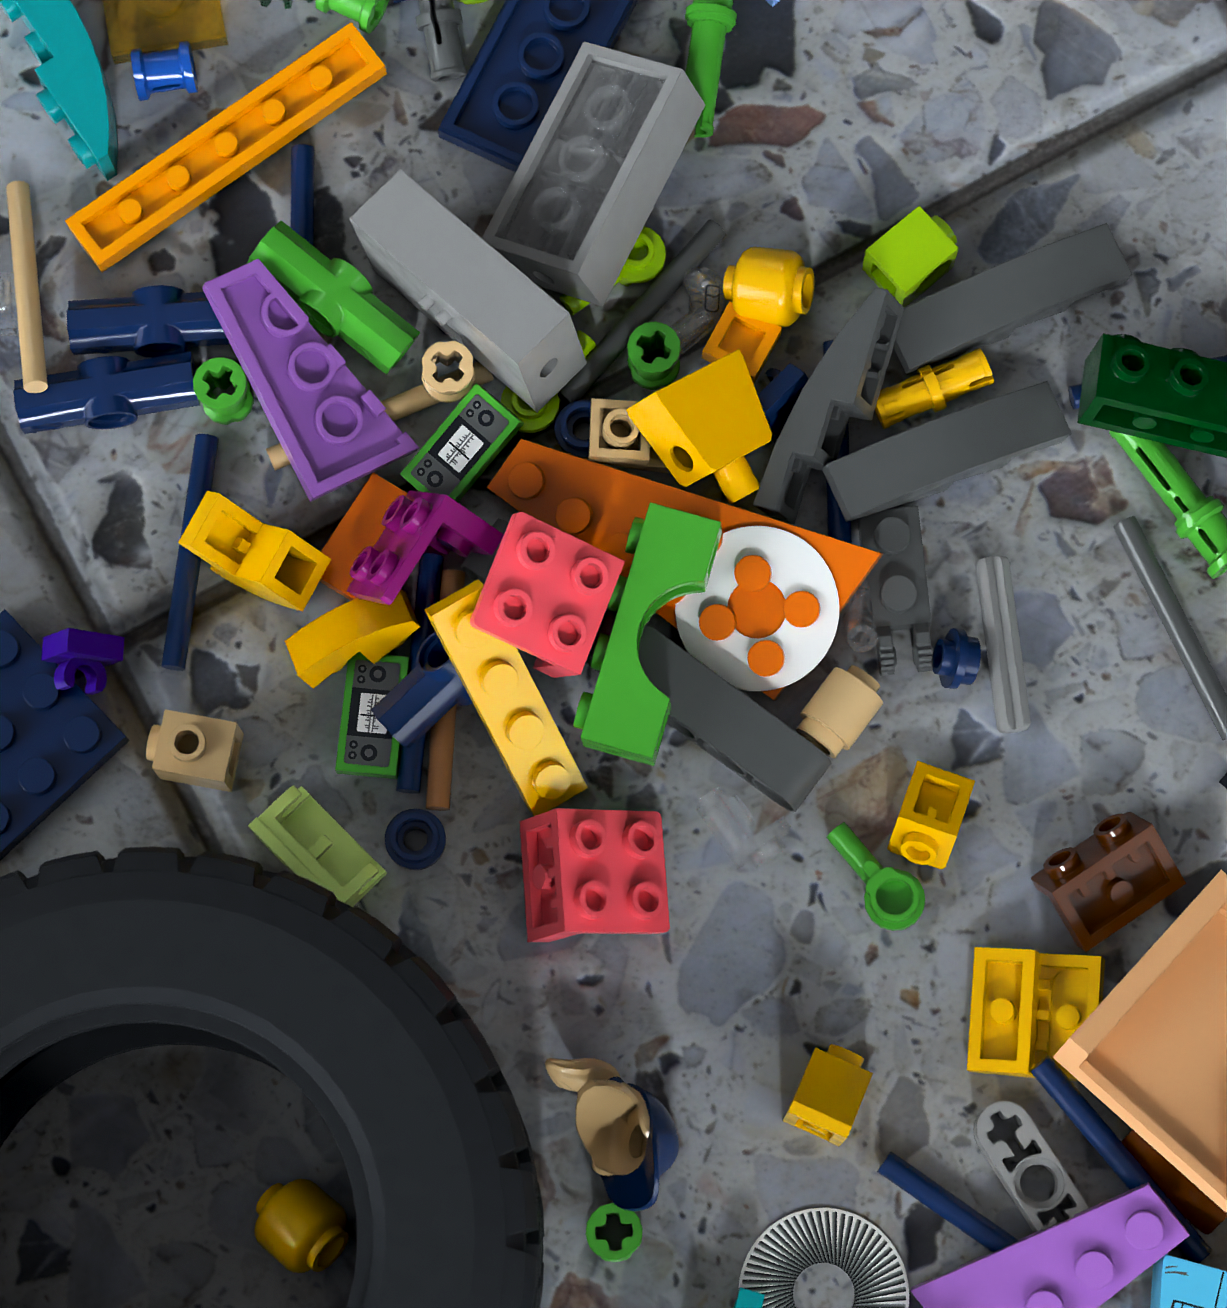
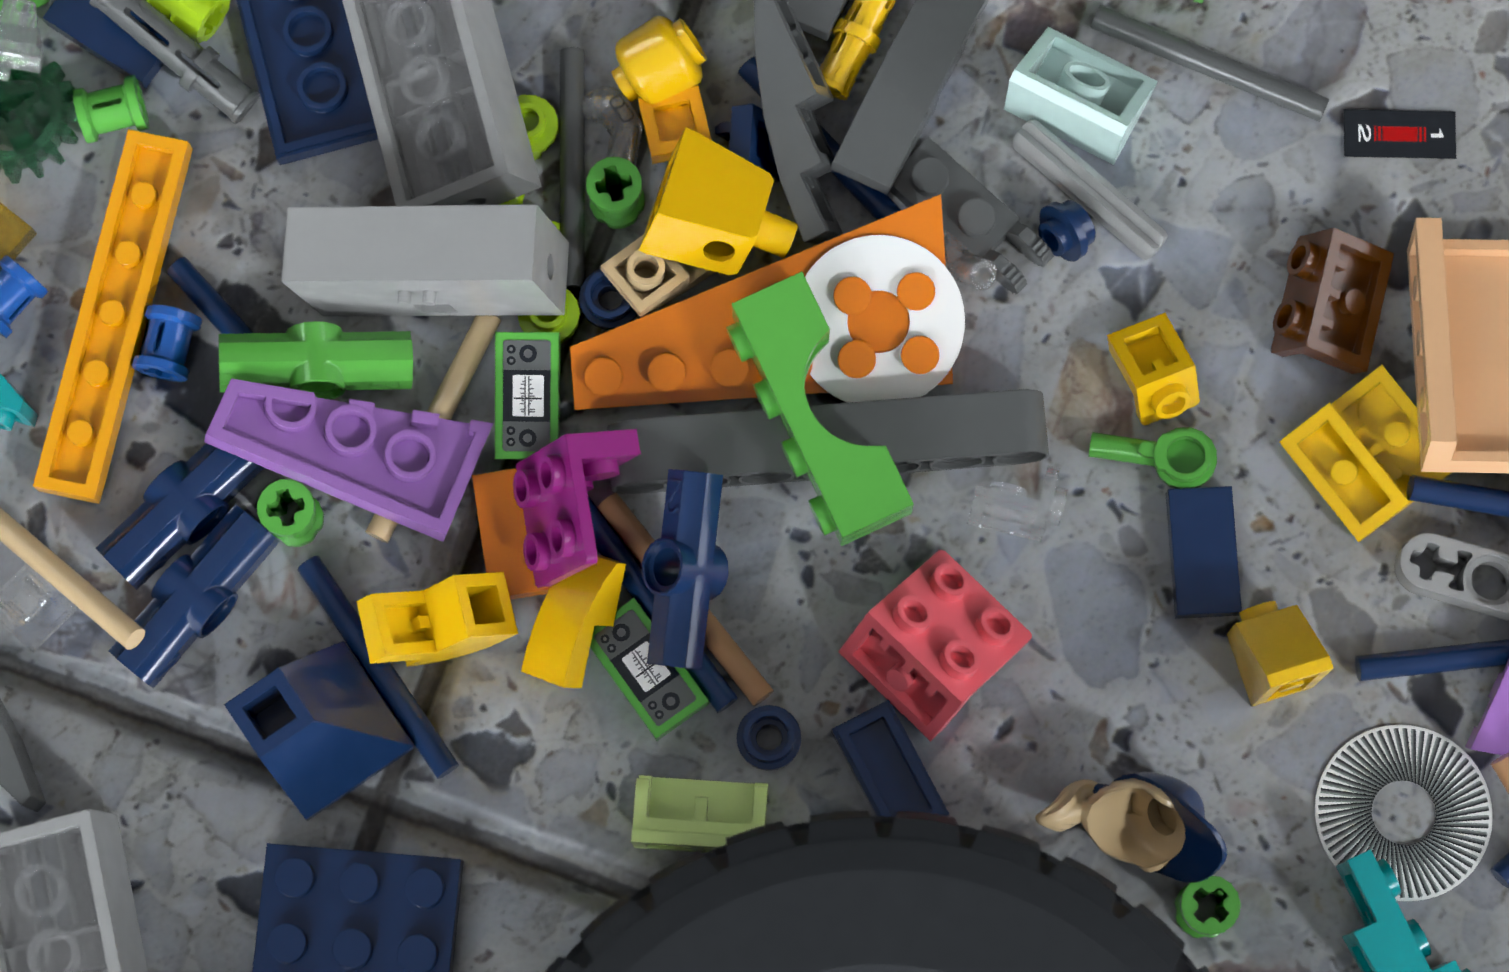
camera: 40 degrees left, 0 degrees up
dark purple tile [41,628,125,695] -> none
tan brick [146,709,244,792] -> none
tan bush [422,341,475,403] -> none
yellow plate [425,579,588,816] -> none
coral bracket [470,512,625,678] -> none
tan brick [796,665,883,758] -> none
none -> blue bush [131,304,203,382]
none -> dark blue slope [224,641,415,821]
none -> dark blue tile [831,700,949,817]
none -> light aqua slope [1004,27,1158,165]
none -> dark blue tile [1166,486,1242,619]

